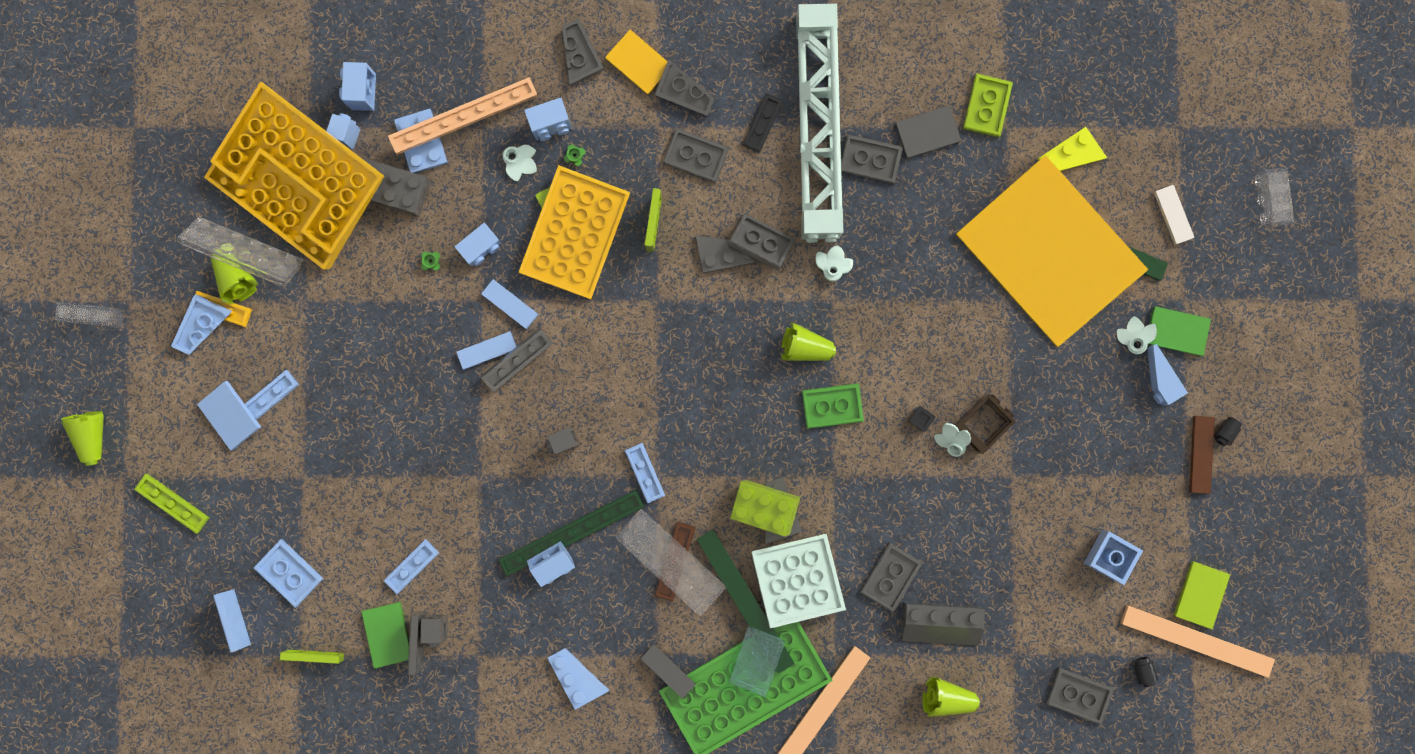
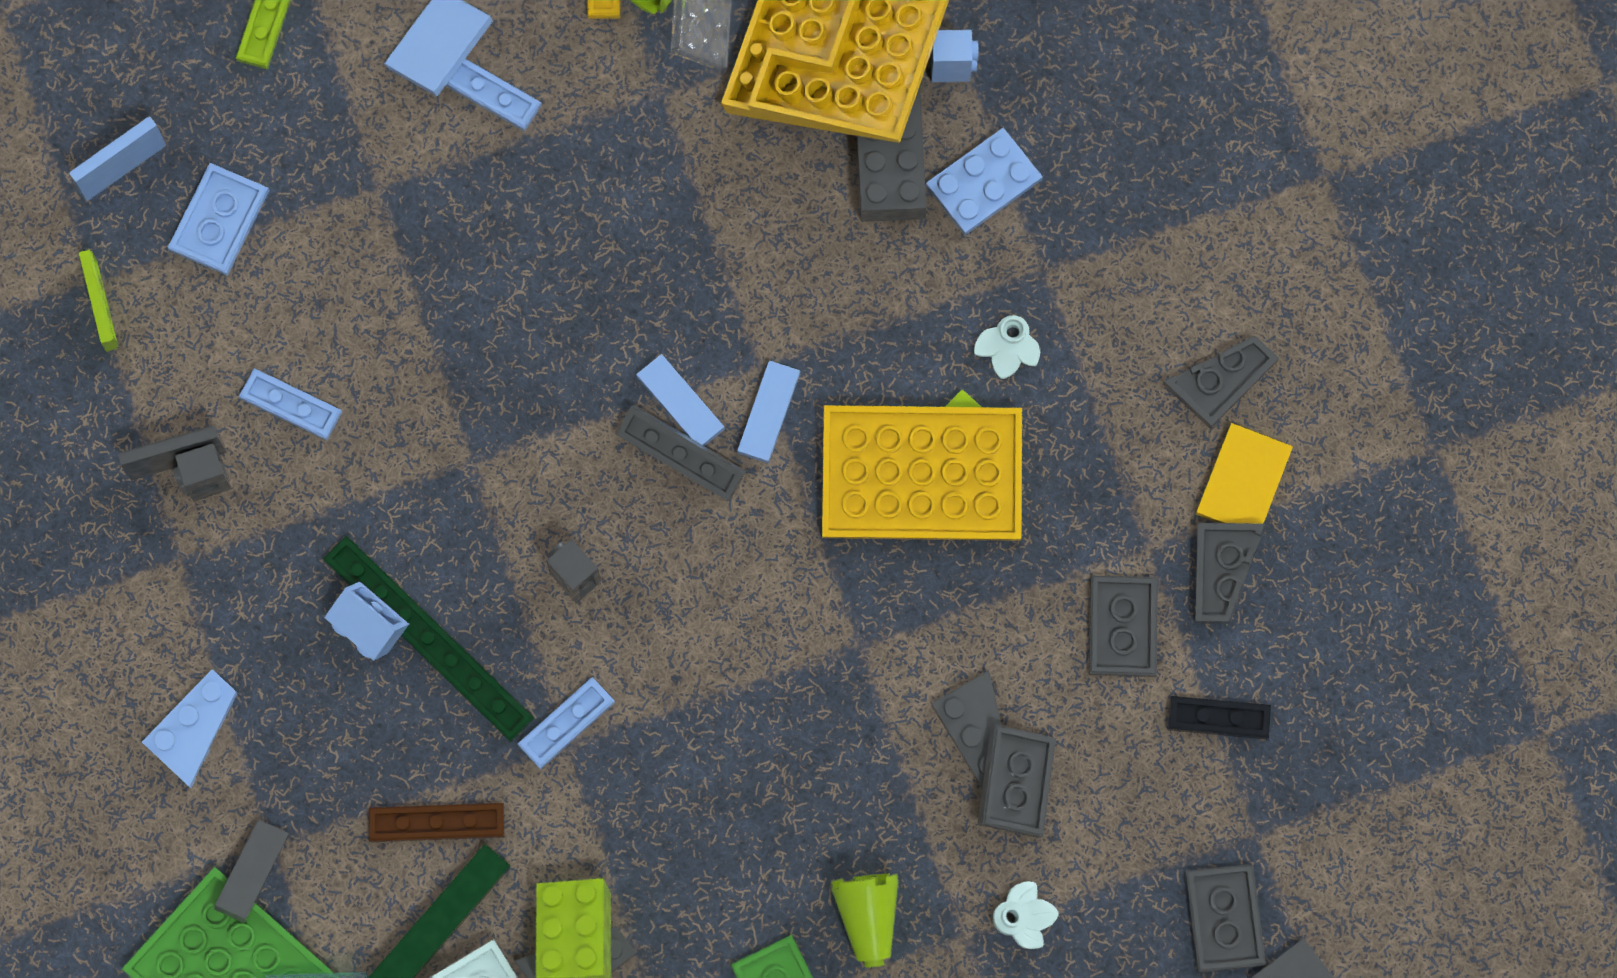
camera: 75 degrees right, 10 degrees down
light blue brick [339,62,376,111] -> none
bright green tile [361,602,409,668] -> none
light nougat plate [388,78,537,155] -> none
bright green plate [421,252,440,271] -> none
light blue brick [455,222,501,267] -> none
light blue brick [525,98,572,141] -> none
bright green plate [564,145,585,166] -> none
clear plate [615,509,727,617] -> none
lime tile [645,188,662,252] -> none
light aqua piece [796,4,843,243] -> none

